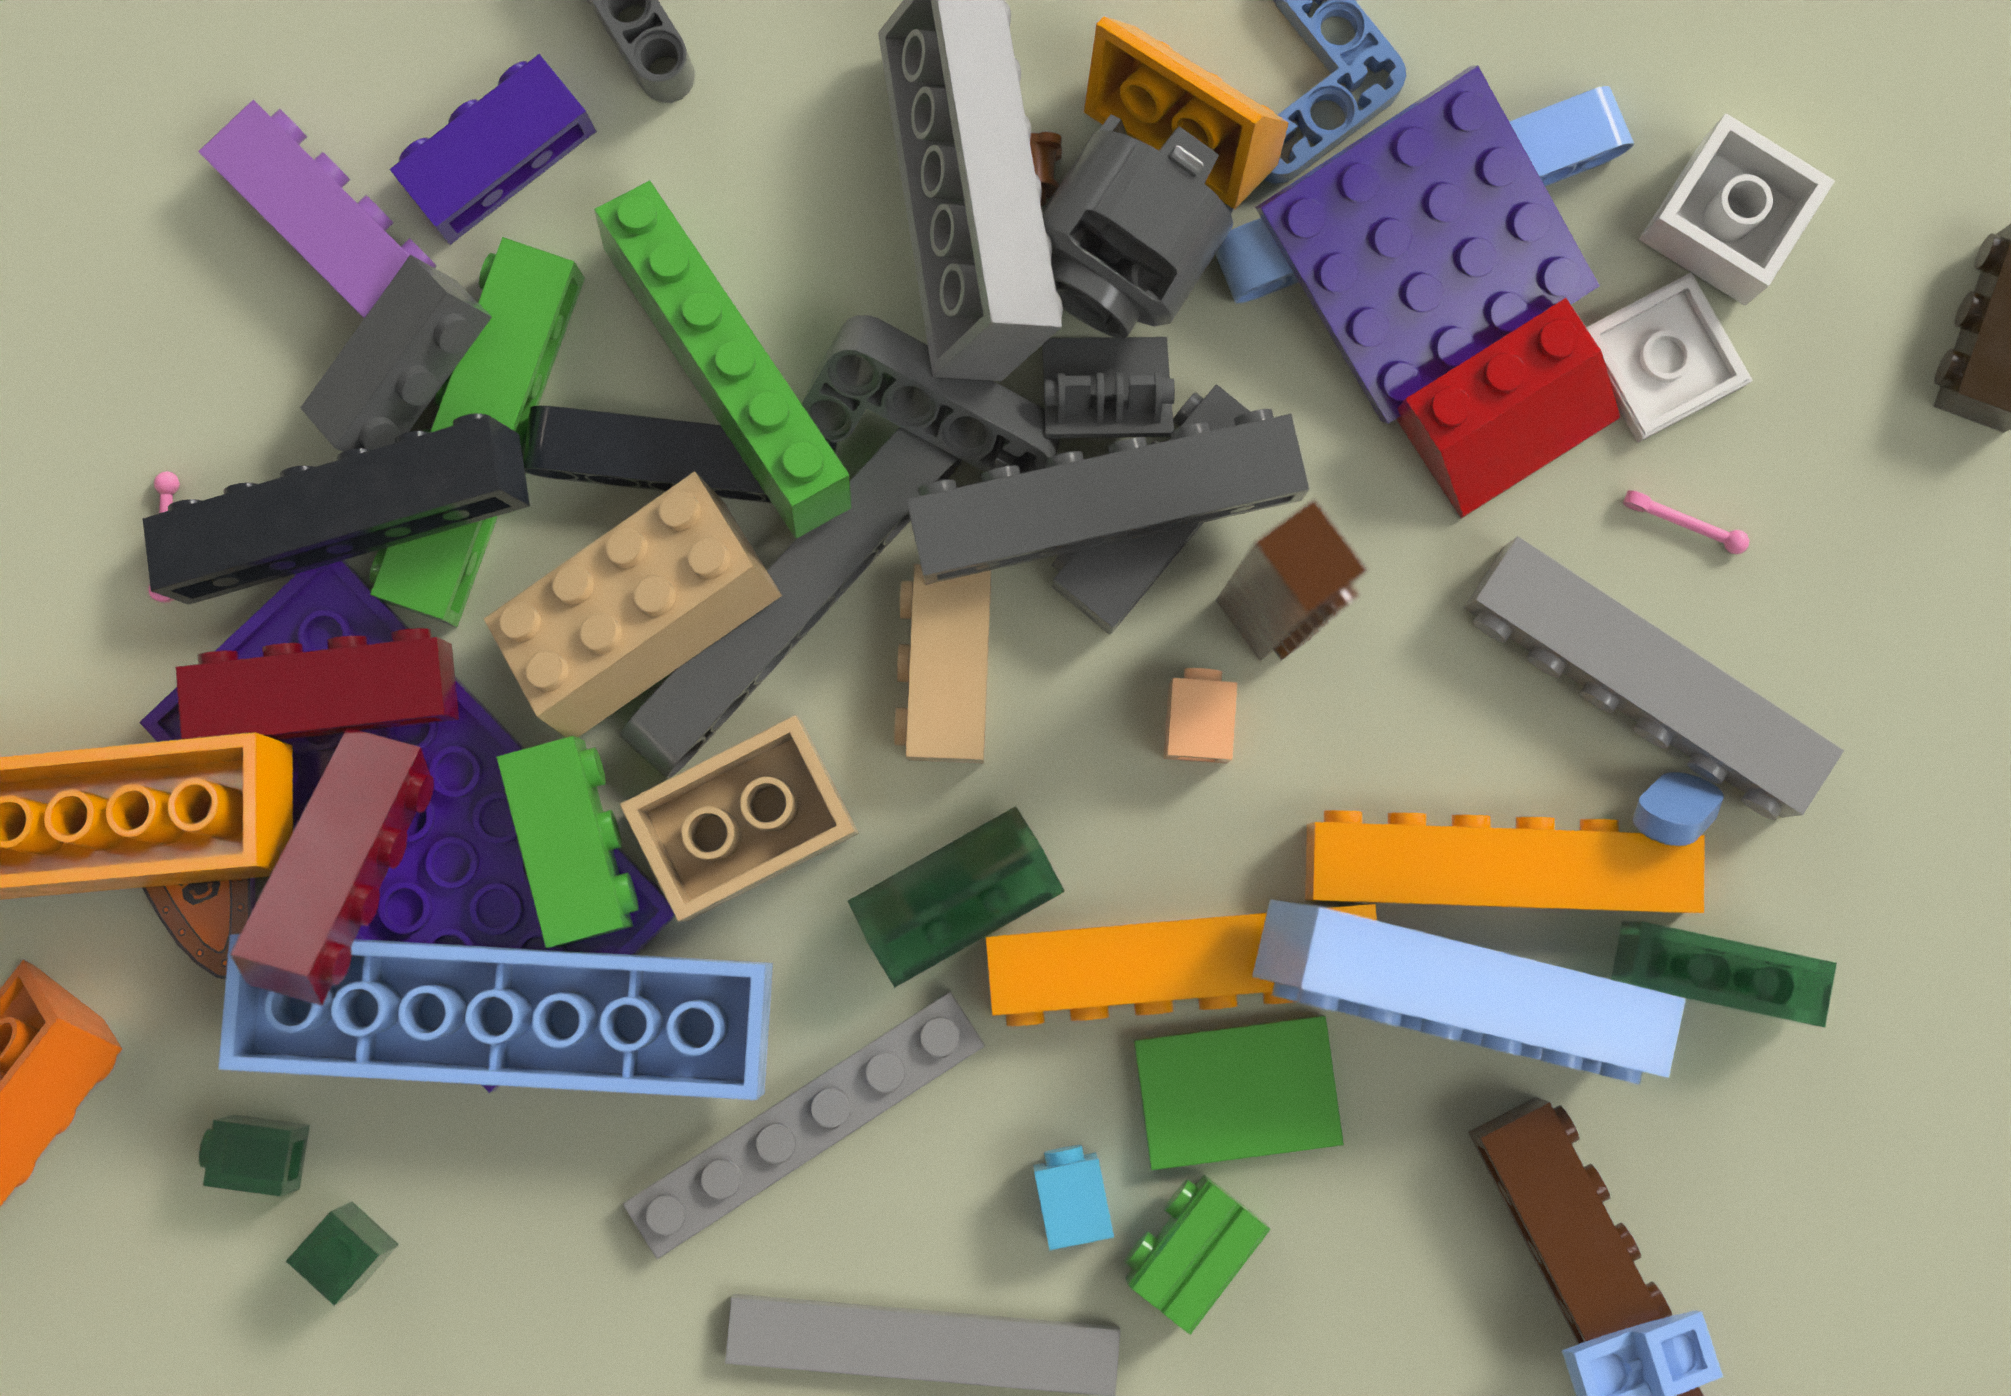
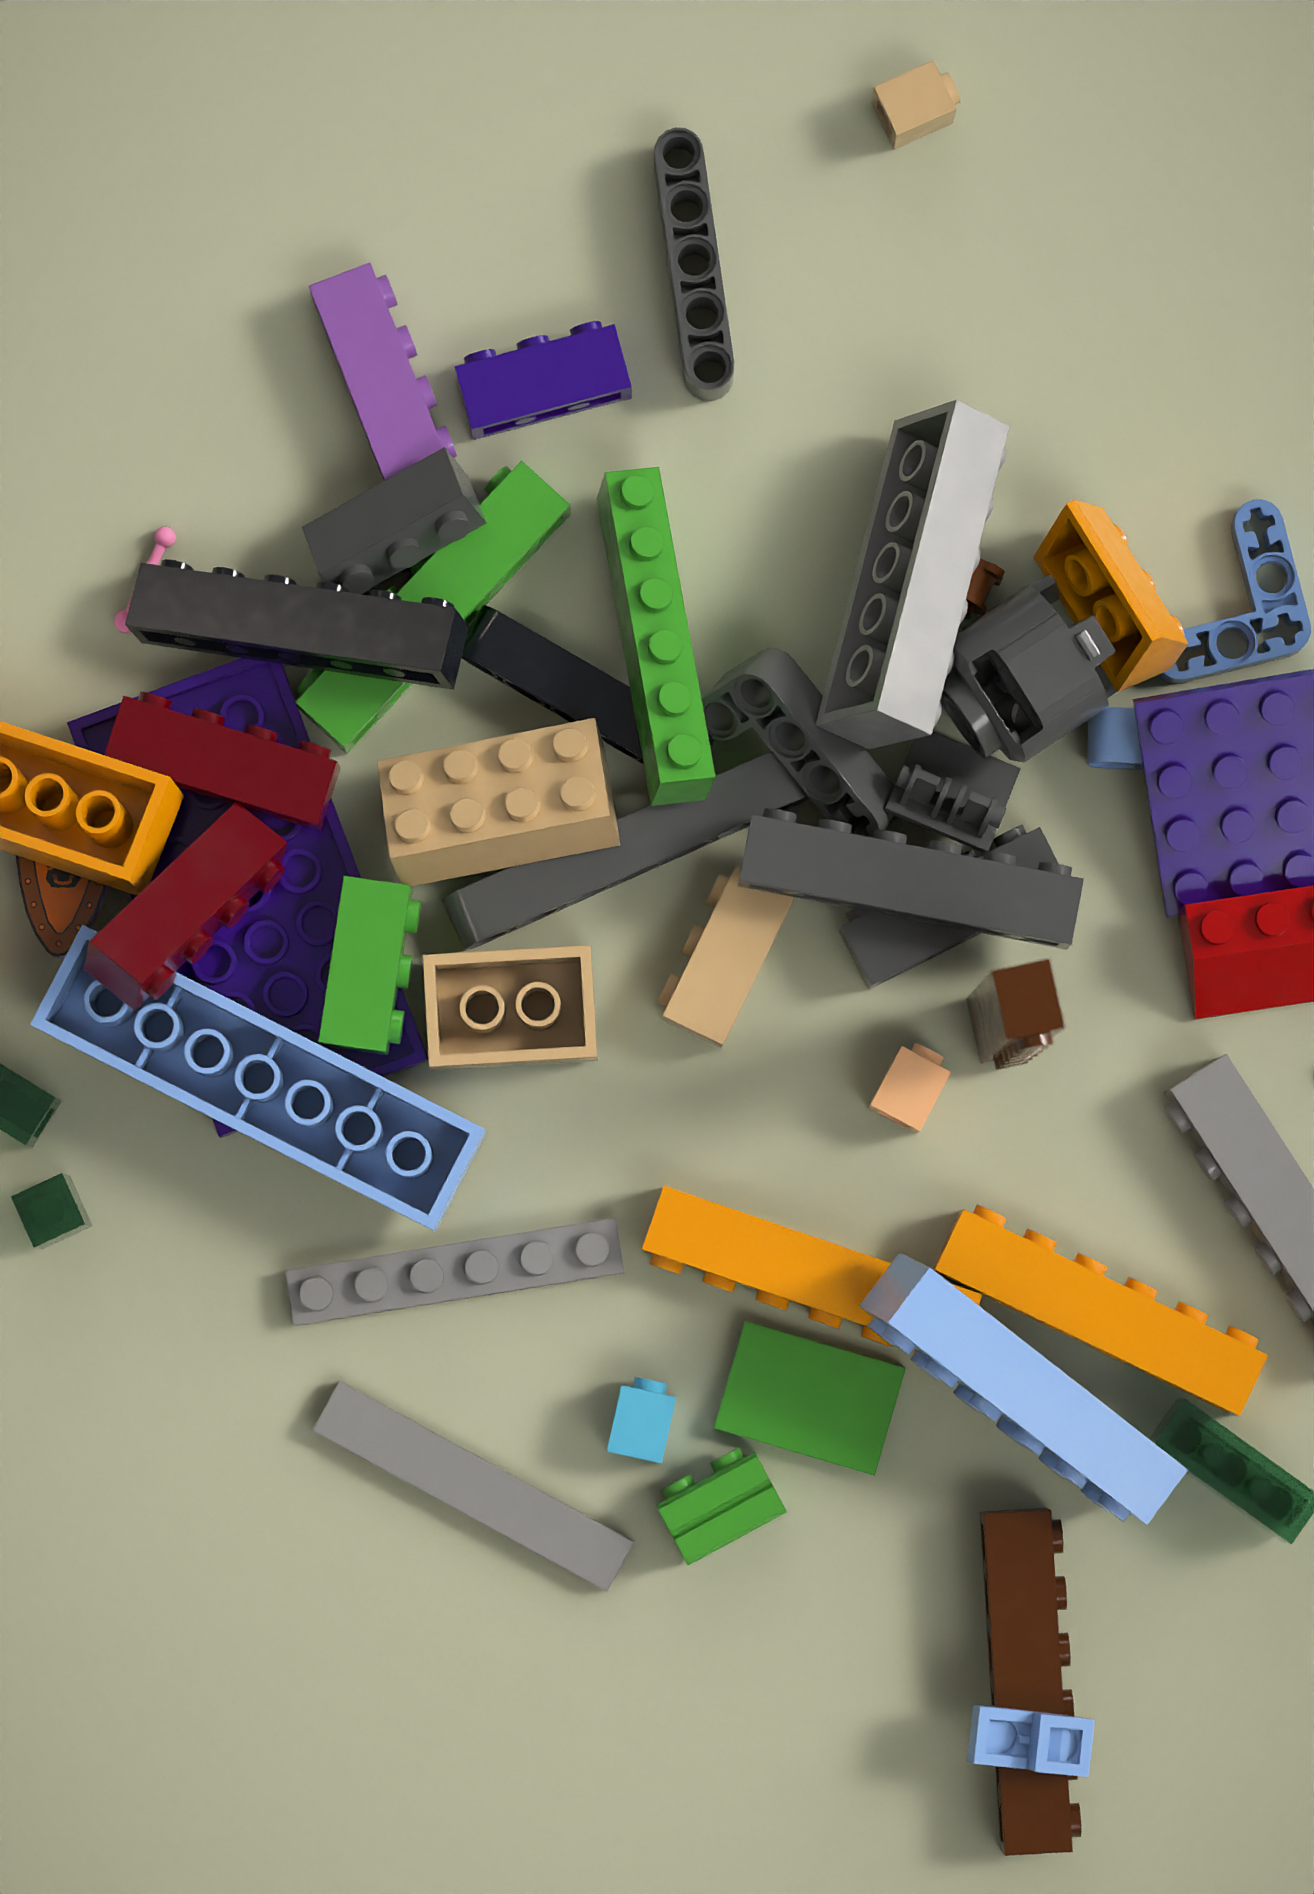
camera: 20 degrees right, 0 degrees up
clear green brick [848,806,1065,988] -> none
medium blue tile [1632,772,1724,846] -> none

